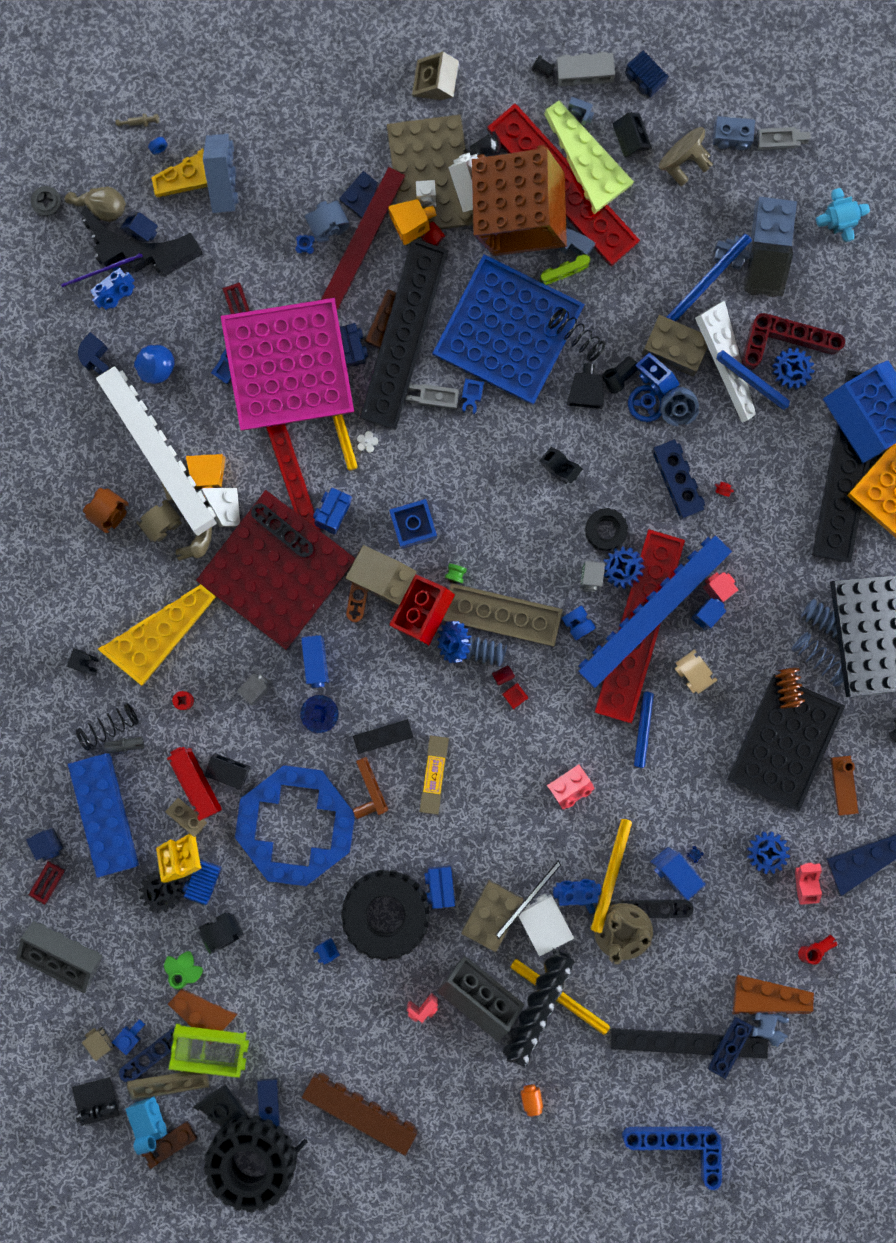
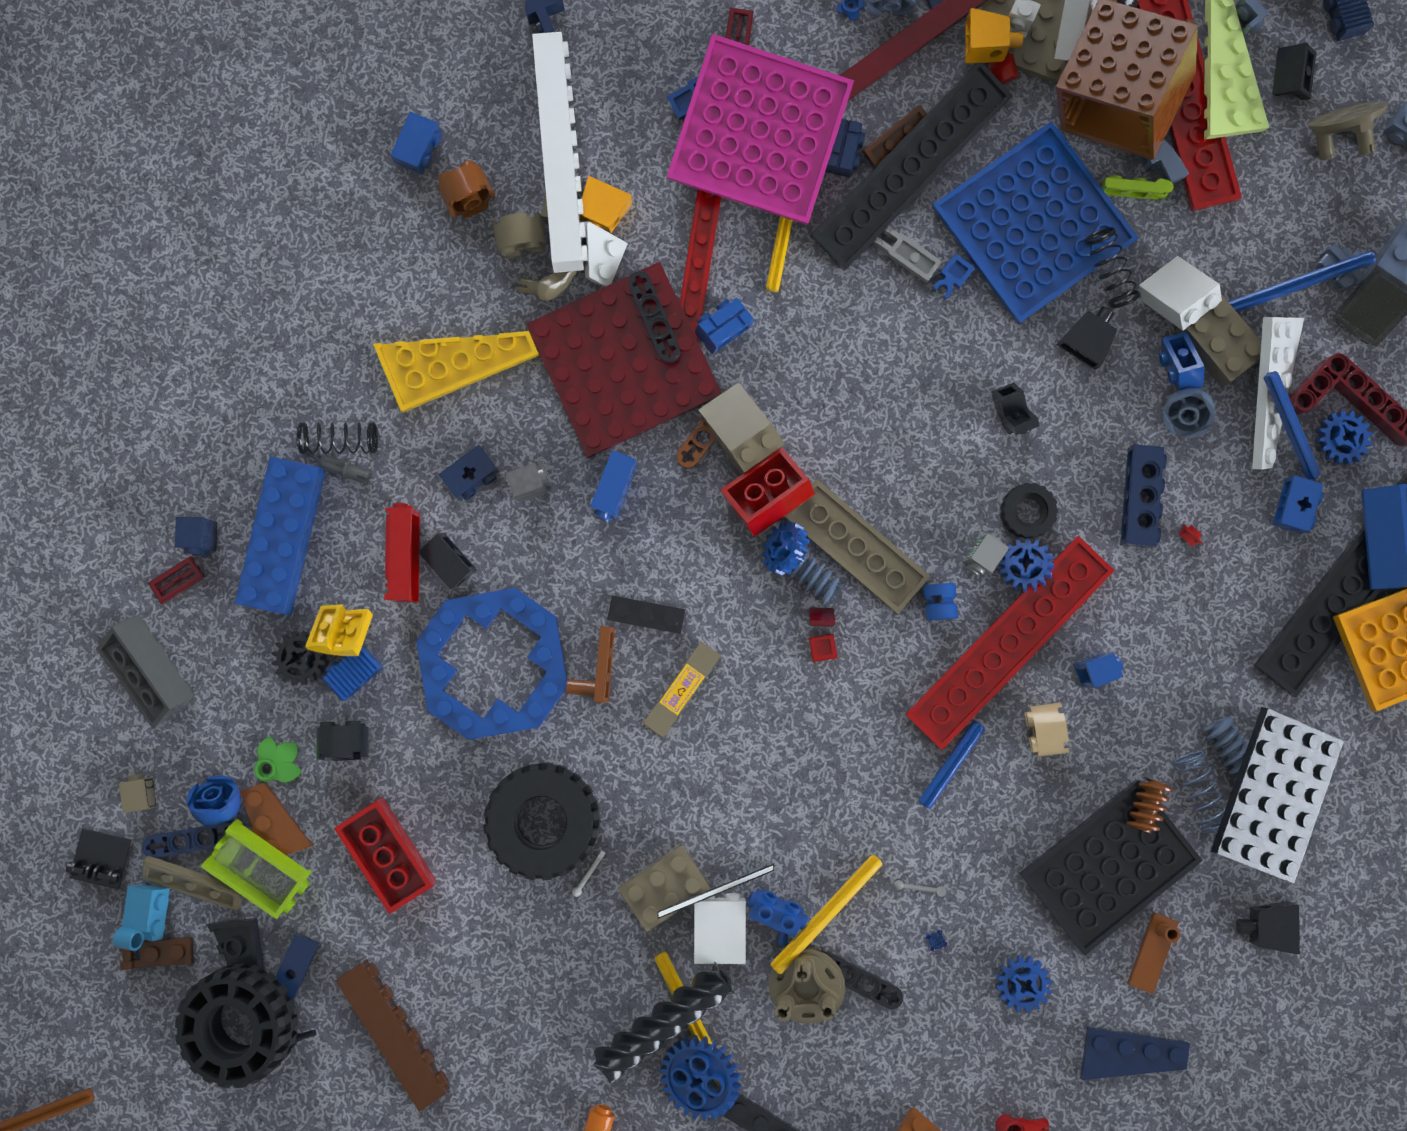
camera: 25 degrees right, 0 degrees up
black hinge [66,648,99,675] -> none
blue plate [112,1019,145,1055] -> none
blue piece [134,345,175,384] -> none
dark tan hinge [165,798,207,837] -> none
red wheel [172,691,194,710] -> none
clear blue tile [300,695,339,733] -> none
blue tile [313,938,340,965] -> none
white plant [357,431,378,453] -> none
blue brick [389,499,437,549] -> none
coral bracket [407,993,438,1023] -> none
blue brick [424,866,455,909] -> none
dark grey slope [437,955,525,1042] -> none
bright green wheel [445,563,467,584] -> none
coral bracket [547,764,595,810] -> none
blue brick [577,535,732,688] -> none
black piece [602,356,638,394] -> none
blue piece [628,385,663,422] -> none
blue brick [650,847,706,900] -> none
coral brick [703,572,738,602] -> none
coral brick [795,863,822,905] -> none
none -> blue cylinder [186,775,241,826]
none -> red brick [334,796,437,915]
none -> blue brick [390,111,442,175]
none -> dark blue brick [439,445,500,501]
none -> white hinge [572,850,606,897]
none -> blue gear [659,1035,742,1121]
none -> light grey hinge [894,880,946,897]
none -> white brick [1139,256,1222,330]
none -> blue brick [1272,475,1323,534]

